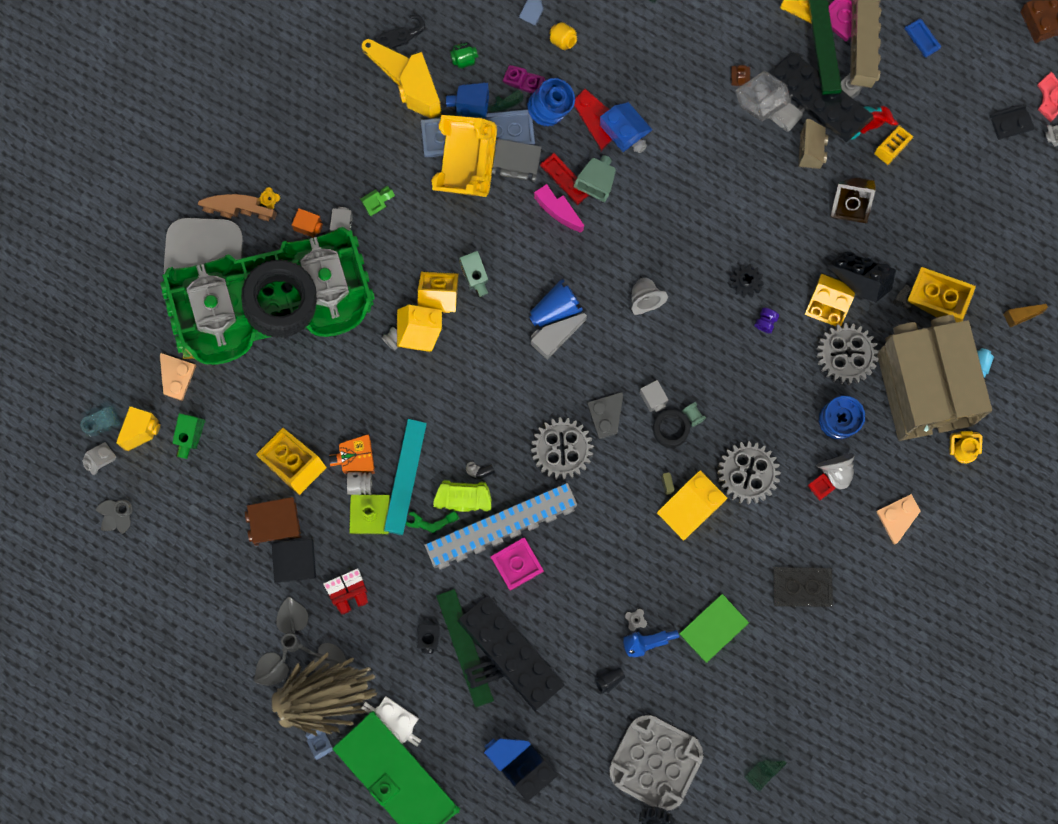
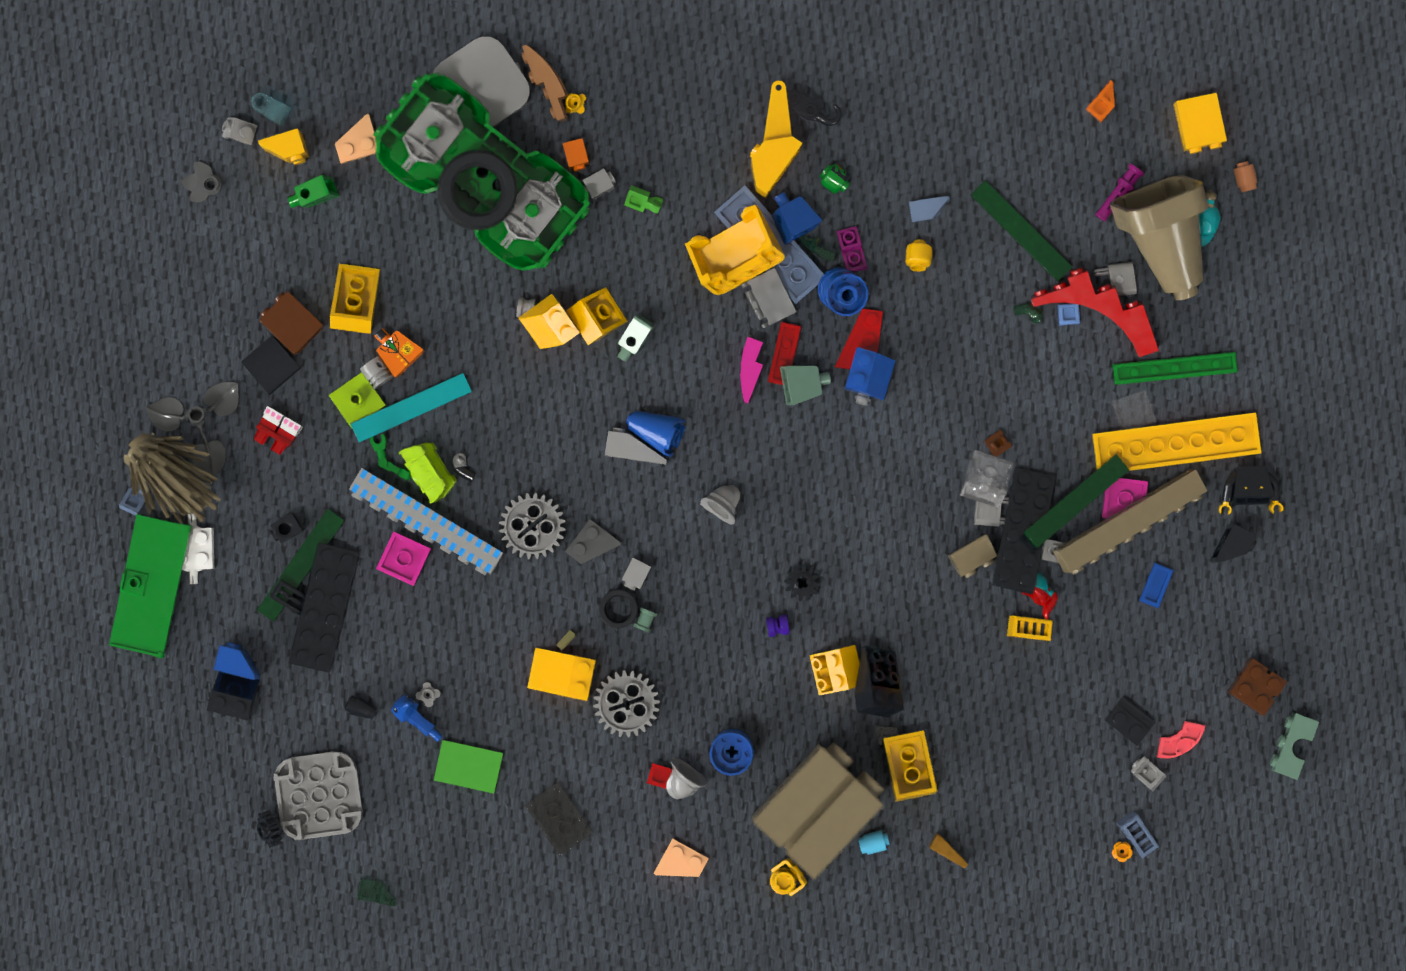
camera: 50 degrees right, 10 degrees up
light grey gear [816,323,879,385] -> none
dark brown slope [830,178,876,223] -> none

